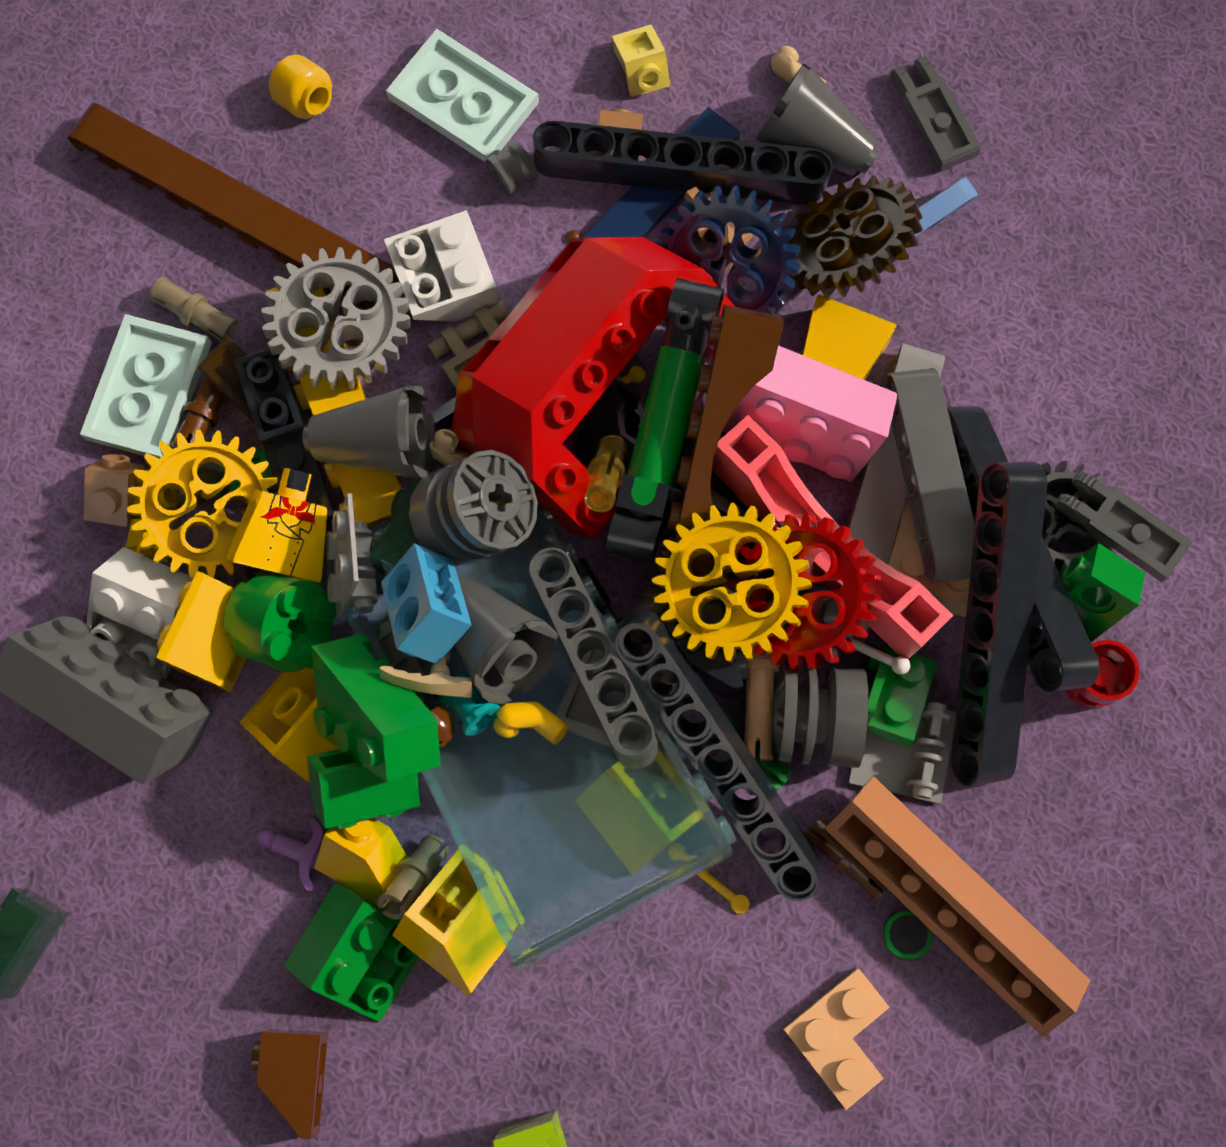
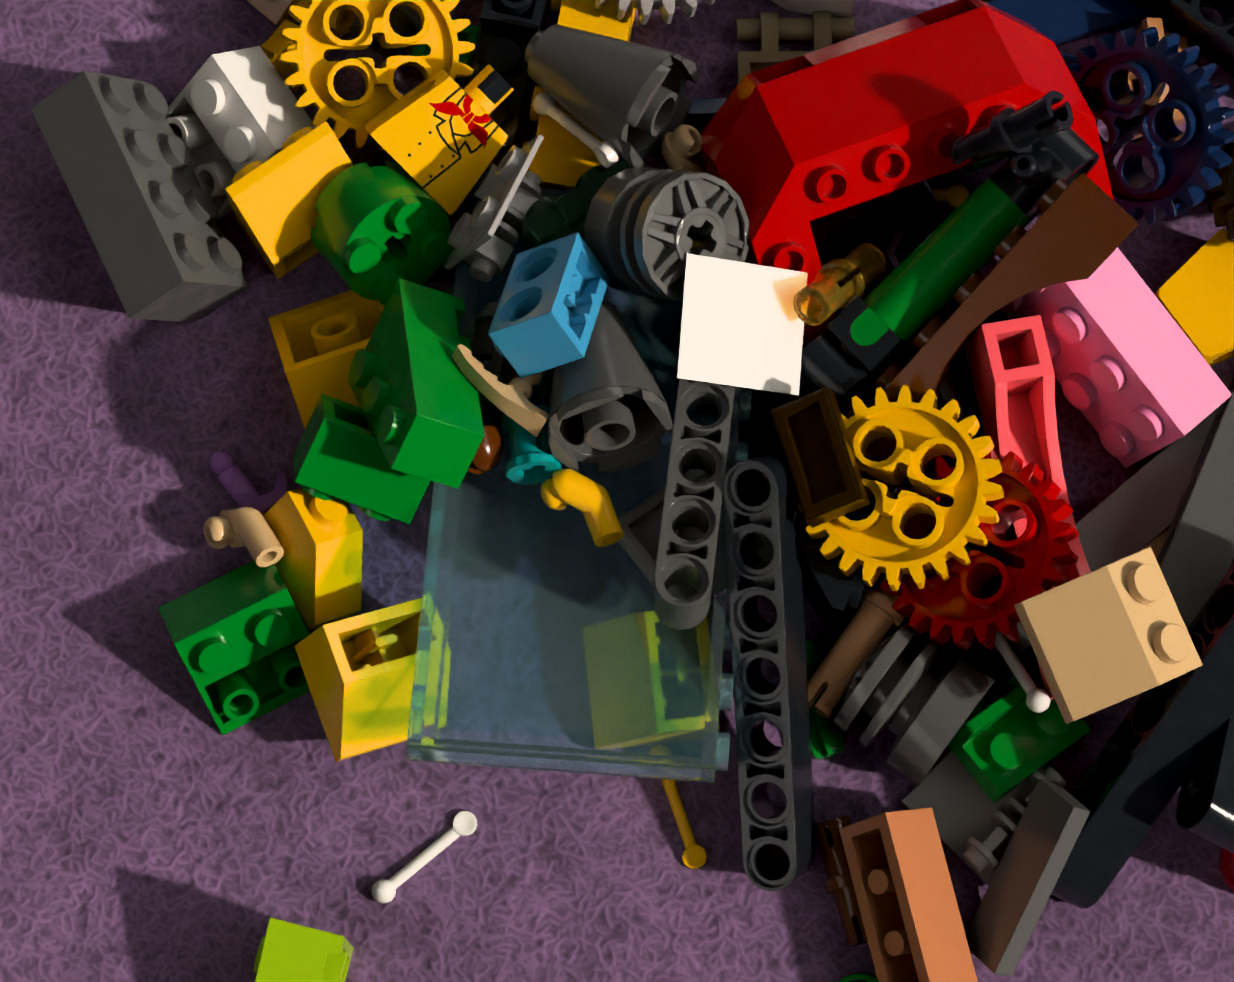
camera: 30 degrees right, 0 degrees up
reddish brown slope [251,1029,328,1139] -> none
dark tan pin [377,835,449,920] -> none
none -> tan arm [203,507,284,568]
none -> white hinge [371,811,477,904]
none -> white hinge [532,92,619,168]
none -> white sticker [677,253,808,395]
none -> dark brown tile [770,386,870,528]
none -> black pin [951,91,1073,176]
none -> dark grey tile [966,779,1090,977]
none -> tan slope [1014,547,1203,724]

